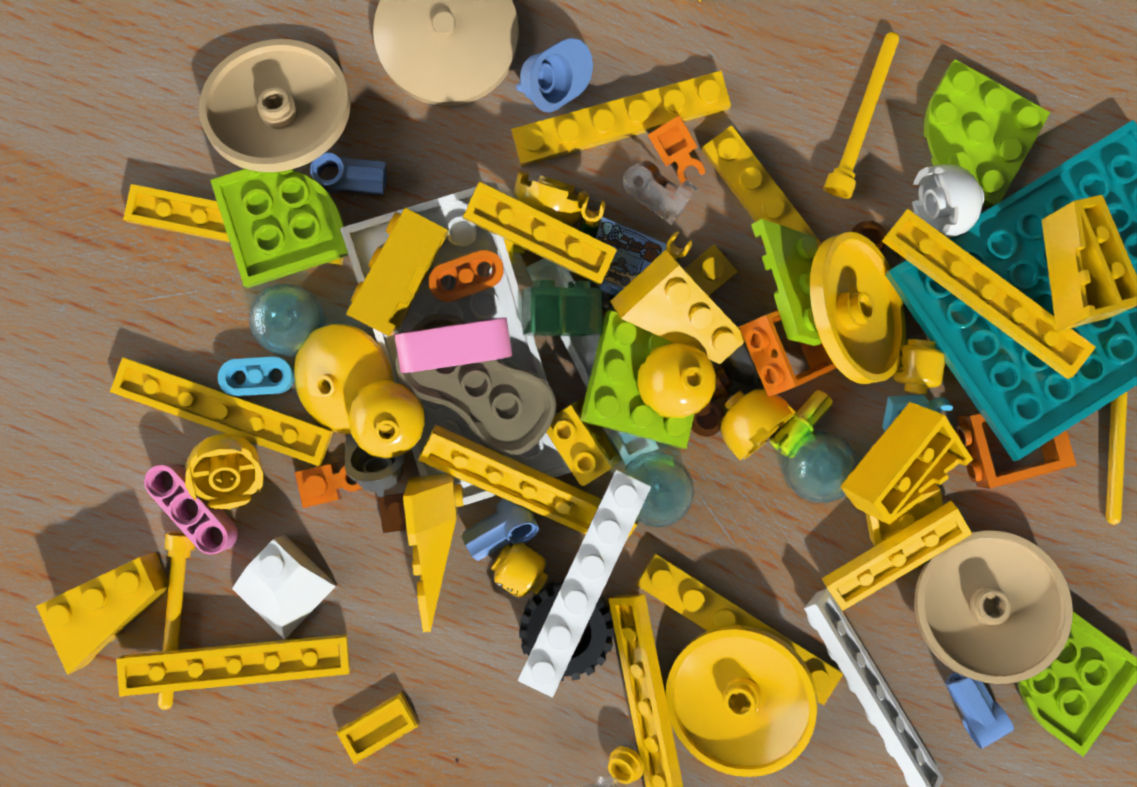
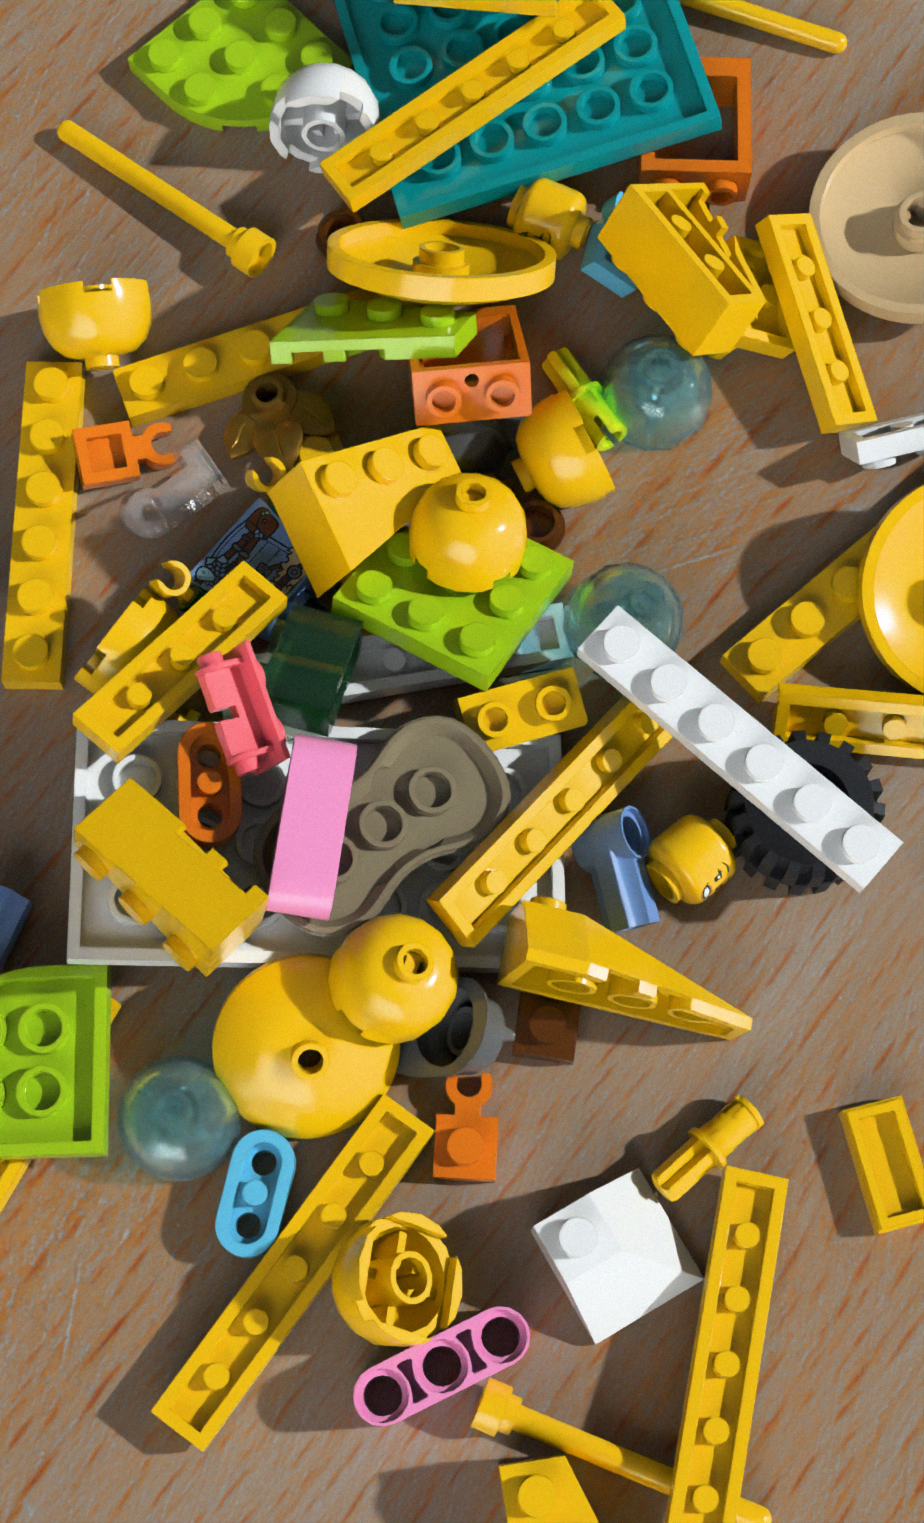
camera: 75 degrees left, 15 degrees down
none -> yellow cylinder [37,278,152,371]
none -> coral hinge [195,640,290,777]
none -> pearl gold plate [224,373,337,473]
none -> yellow axle [651,1094,764,1202]

